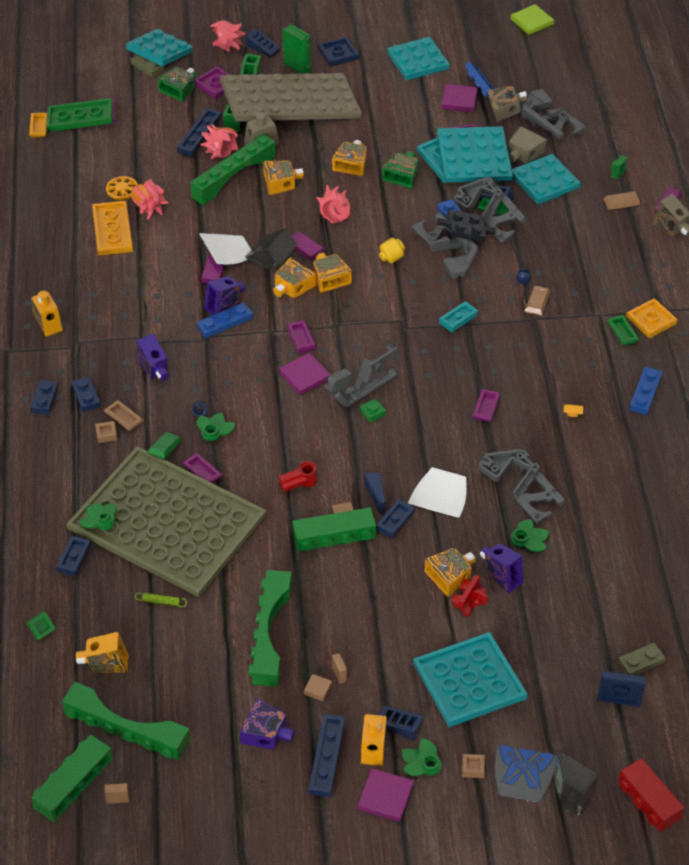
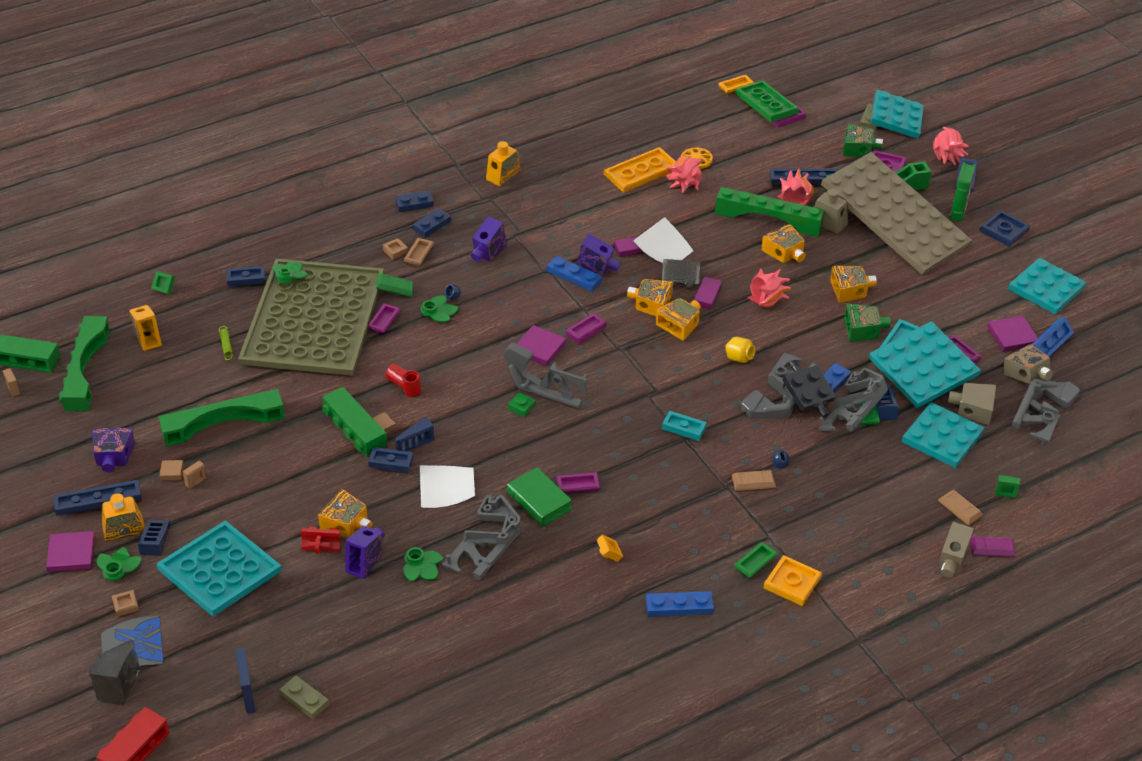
camera: 65 degrees right, 5 degrees down
none -> green piece [507,467,572,527]

